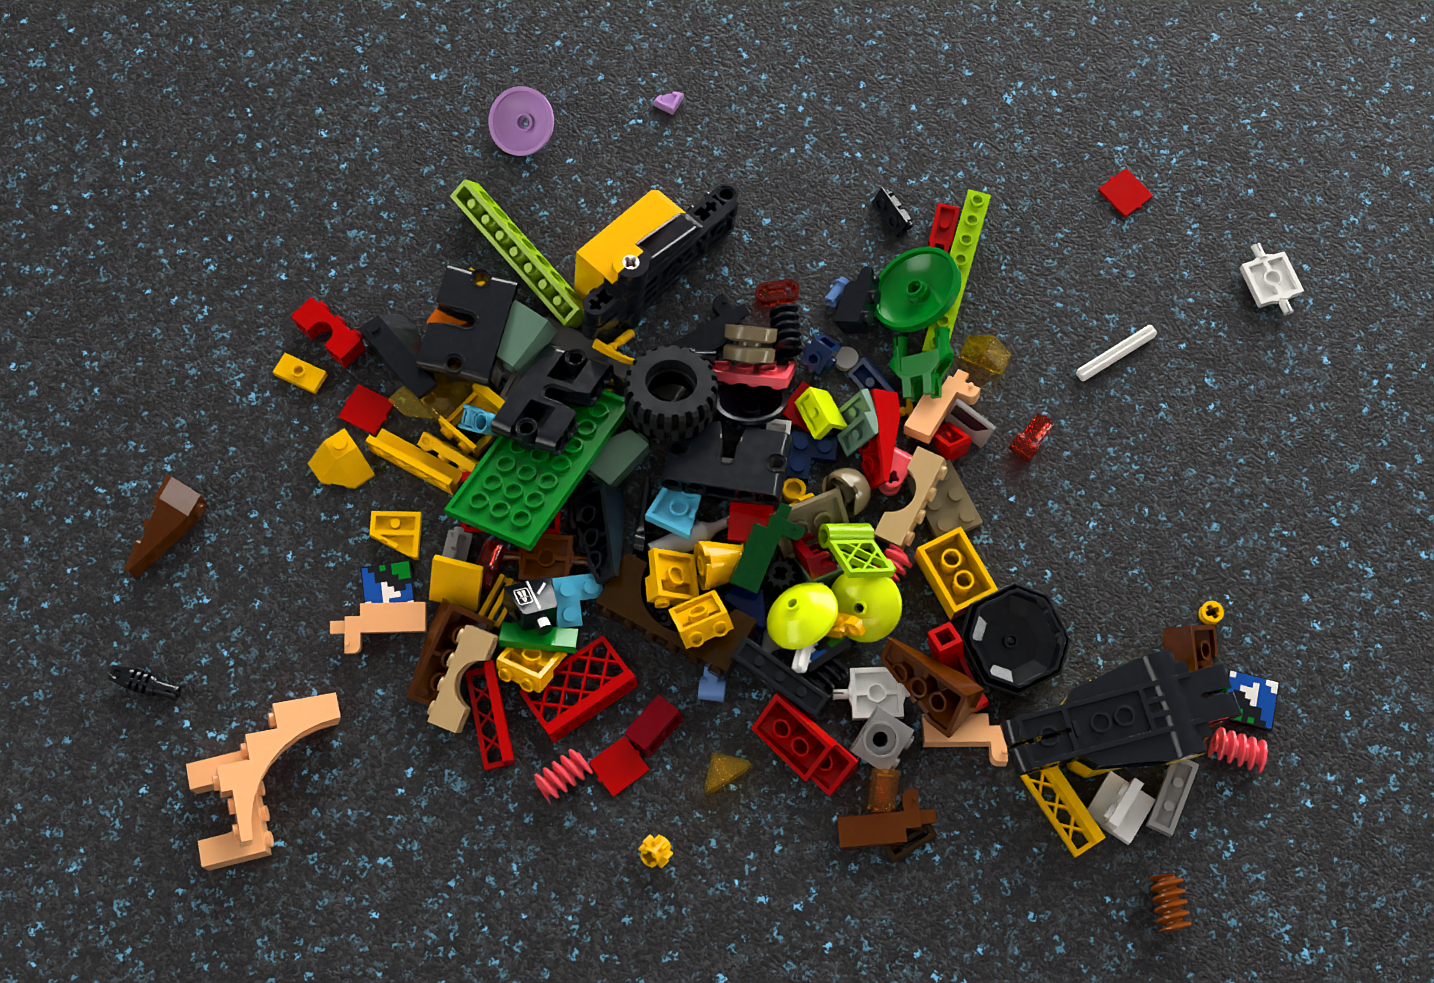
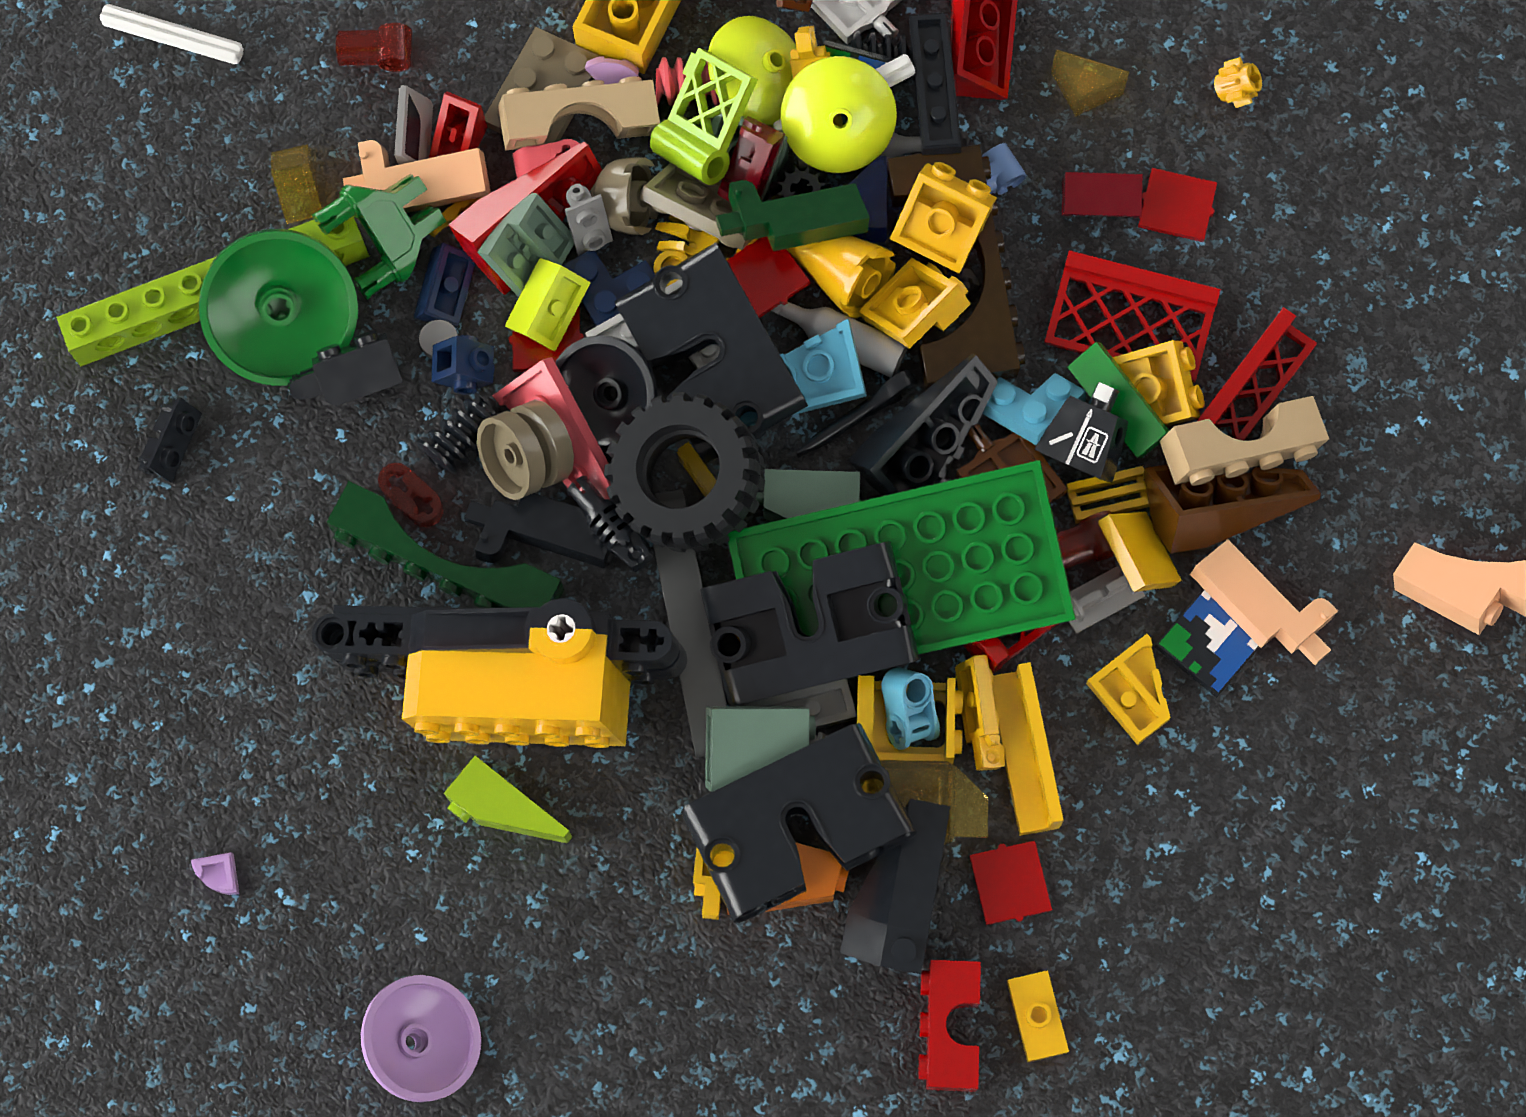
camera: 125 degrees left, 5 degrees up
reddish brown wedge [124,475,207,579] -> none
yellow slope [308,428,376,489] -> none
lime brick [450,179,584,328] -> none
coral piece [534,749,593,804] -> none
yellow piece [592,329,635,365] -> none
medium blue pin [824,277,850,308] -> none
red hinge [928,203,960,253] -> none
none -> dark green arch [327,481,564,608]
none -> lime slope [444,756,572,843]
none -> light grey hinge [565,184,613,256]
none -> lavender tile [585,56,639,84]

